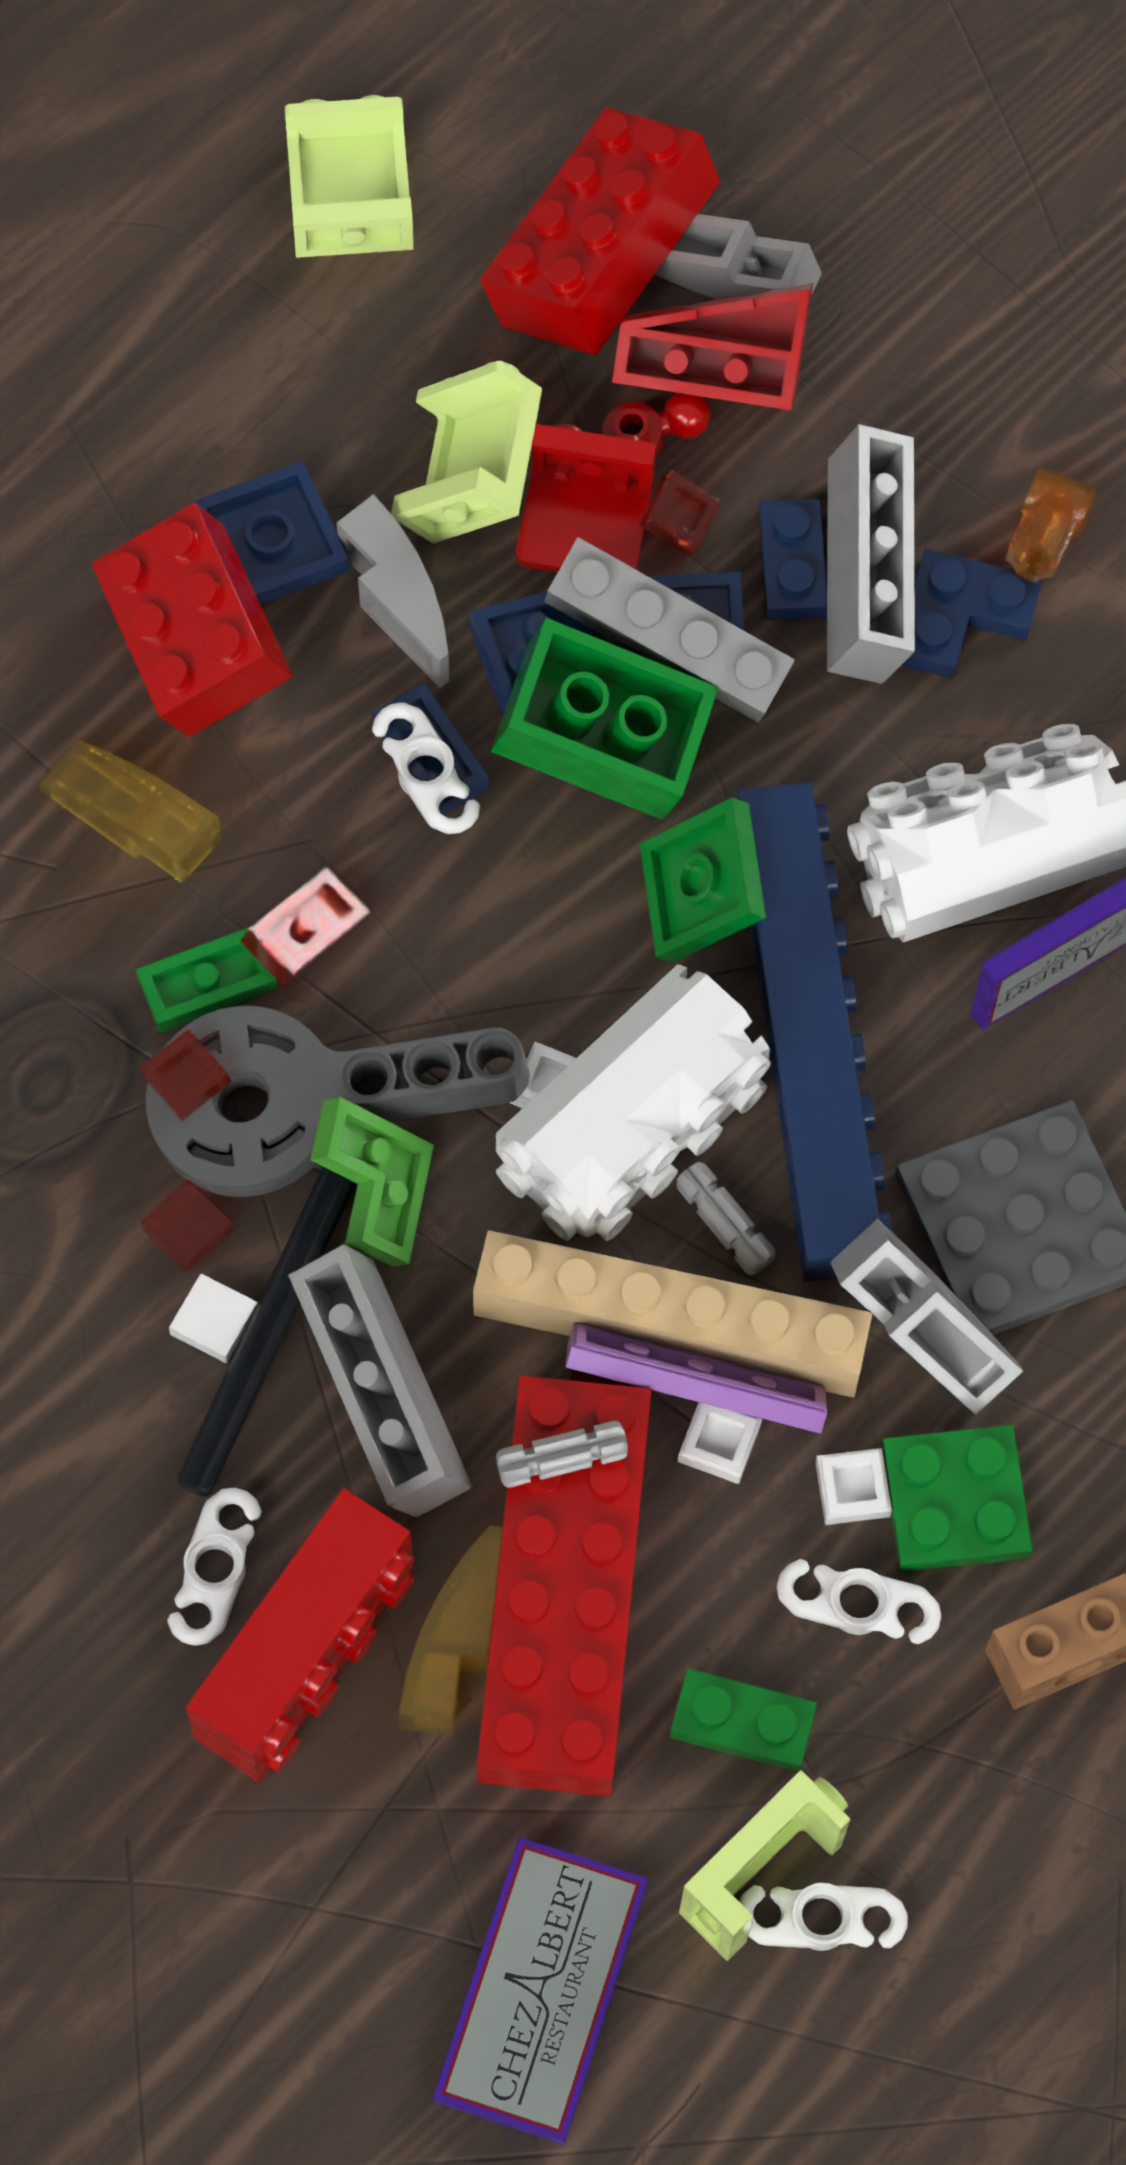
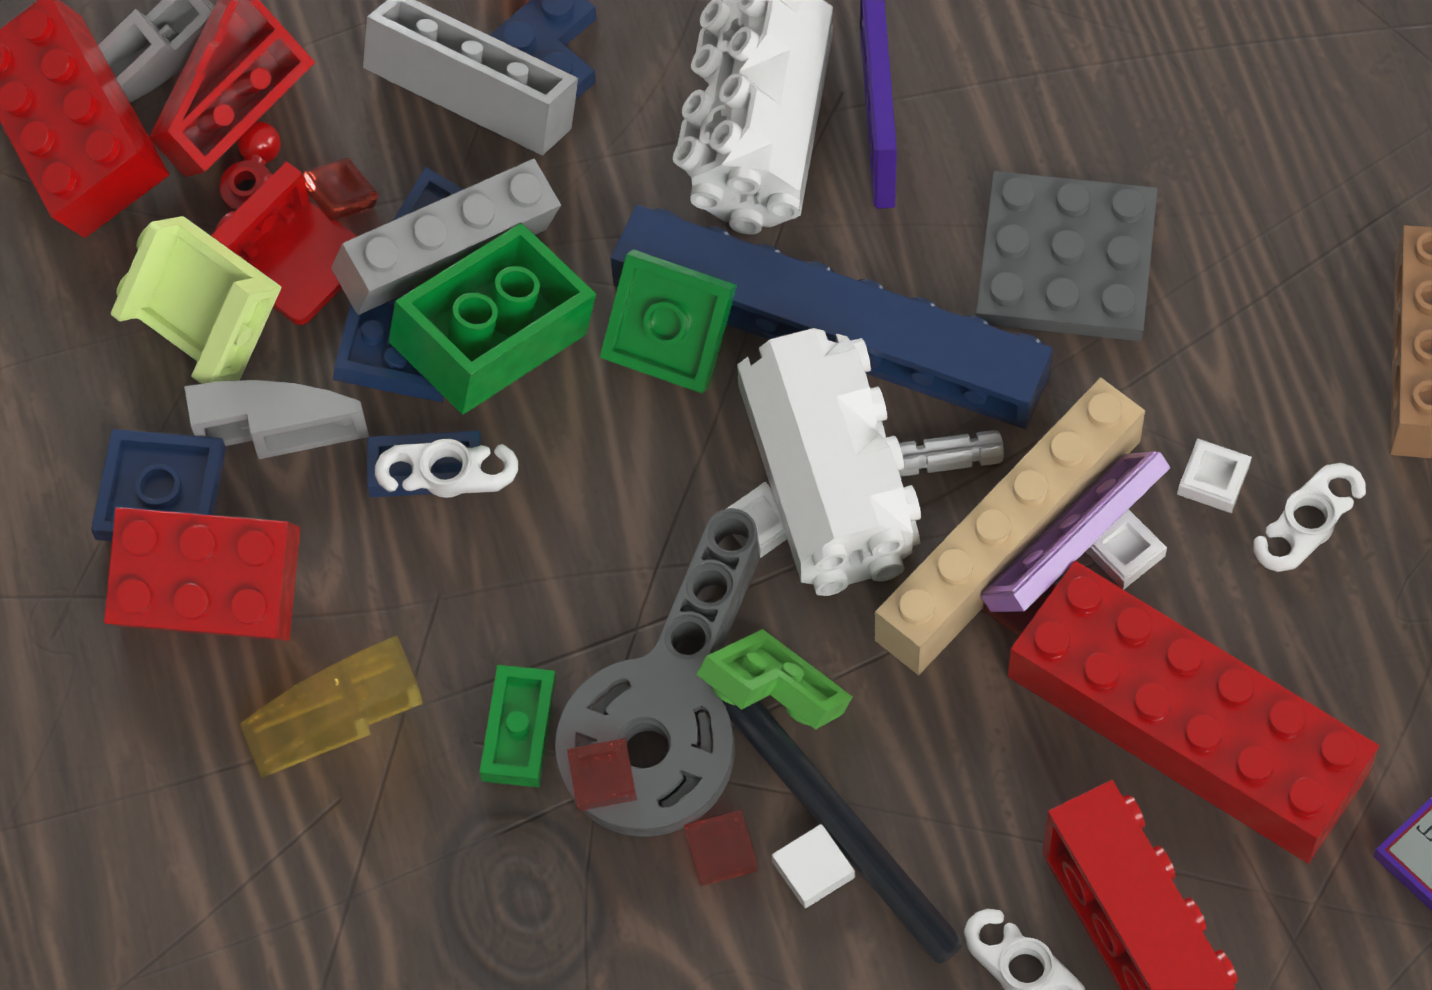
camera: 55 degrees left, 5 degrees down
clear red plate [240,867,370,986] -> none
light grey brick [288,1244,473,1518] -> none
clear yellow slope [399,1526,503,1736] -> none
light grey axle [496,1421,628,1488] -> none
green plate [670,1668,817,1772] -> none
dark blue plate [758,499,827,620] -> none
light grey slope [830,1218,1023,1415] -> none
green plate [881,1425,1033,1572] -> none

